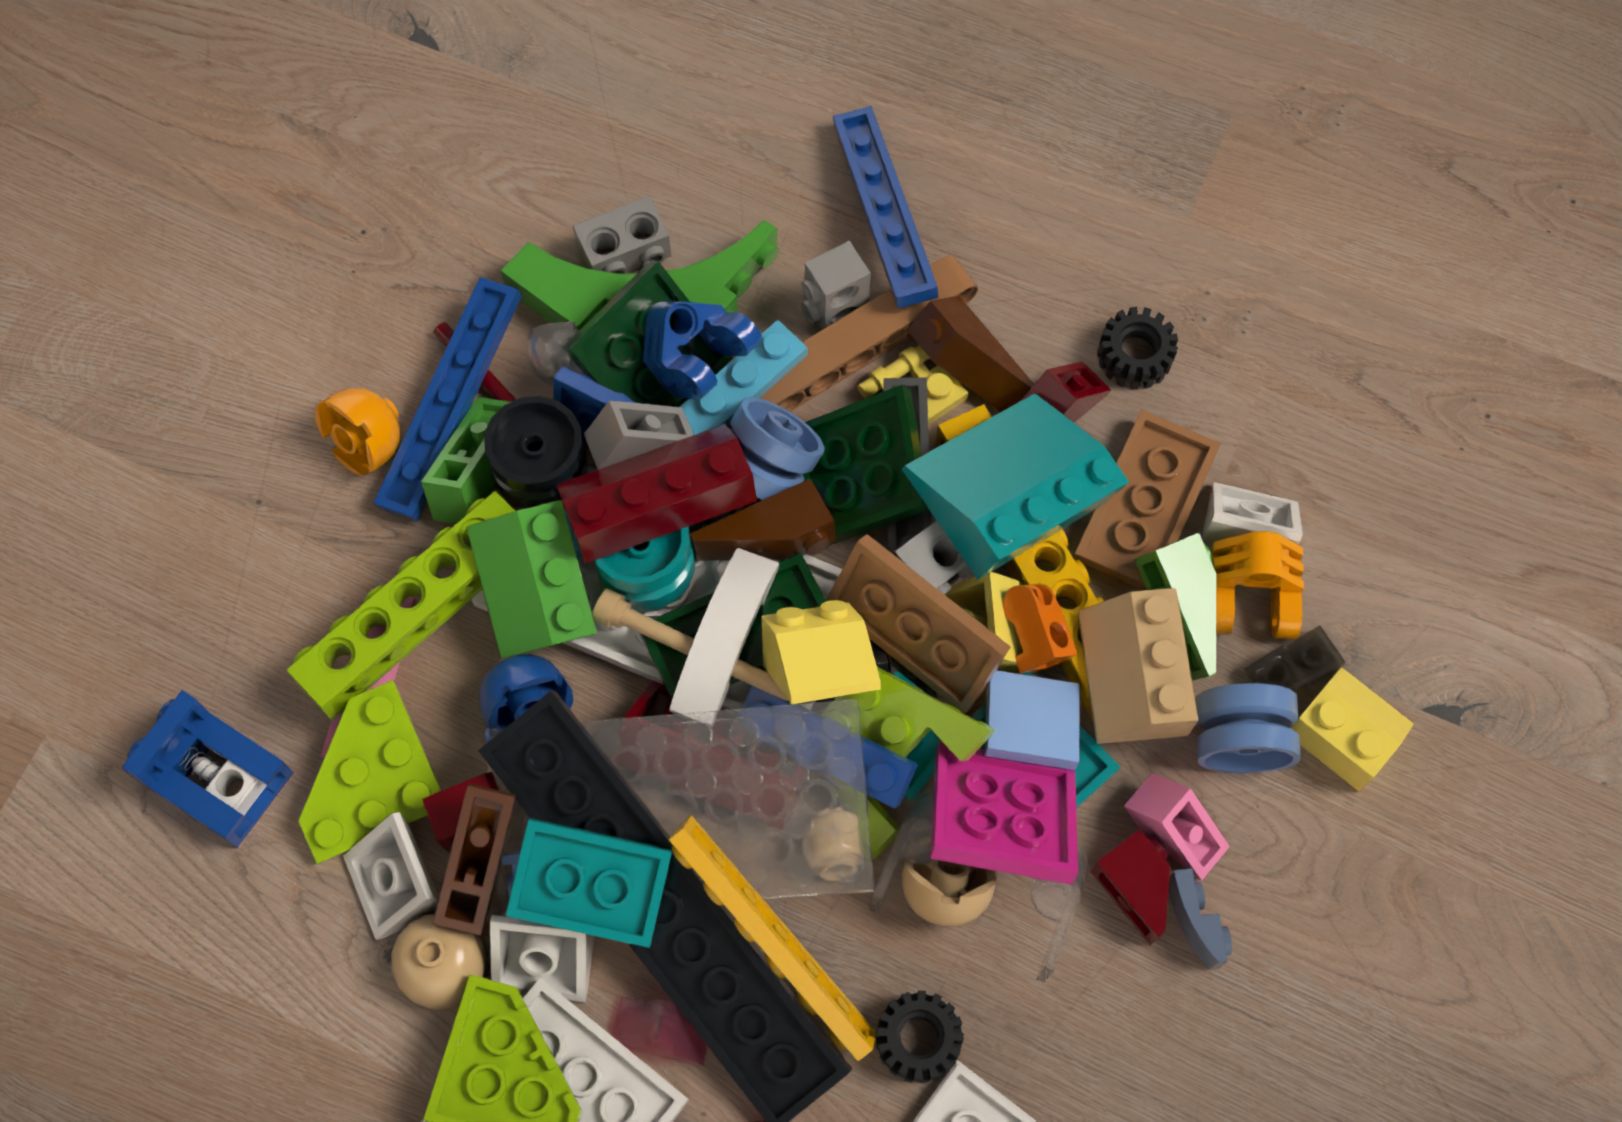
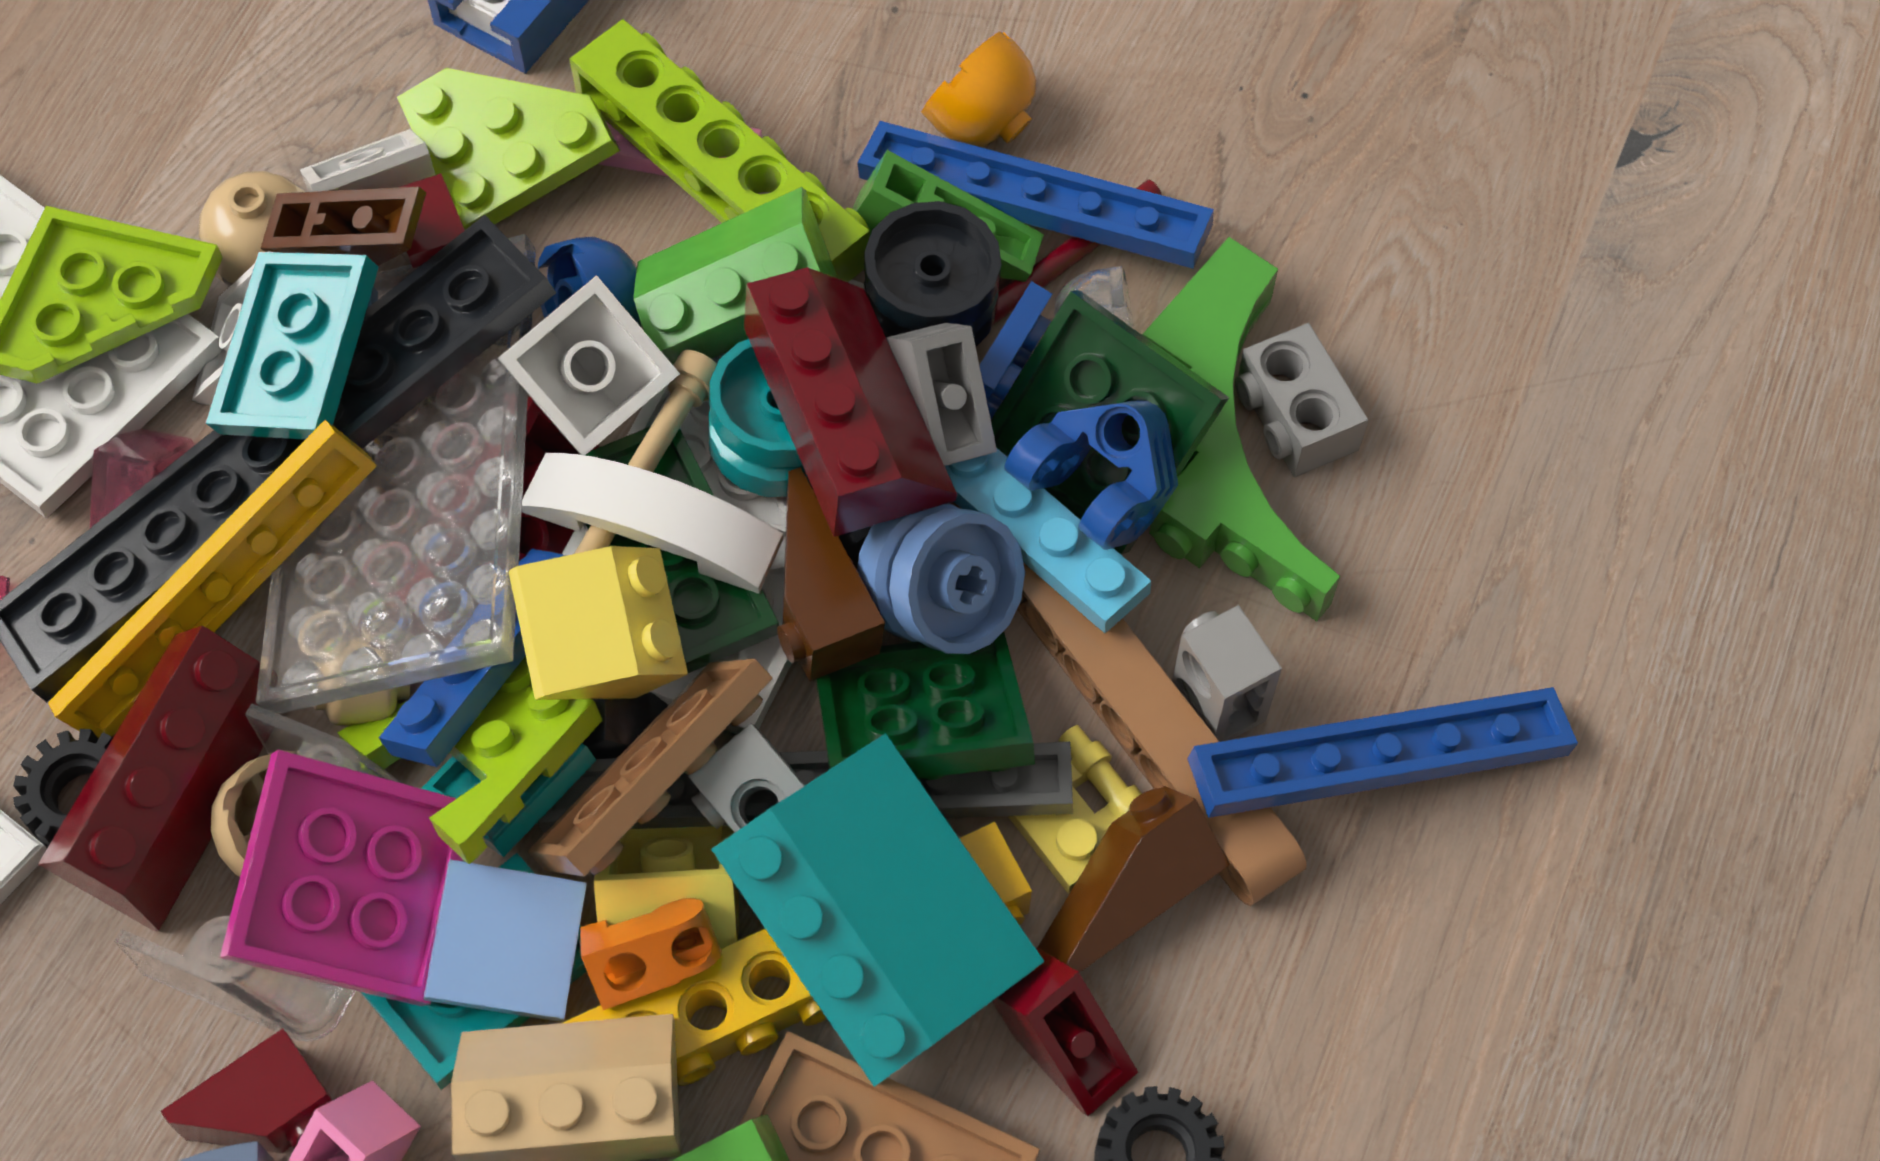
camera: 90 degrees right, 5 degrees down
none -> dark red slope [38,625,289,931]
none -> white slope [497,275,680,456]

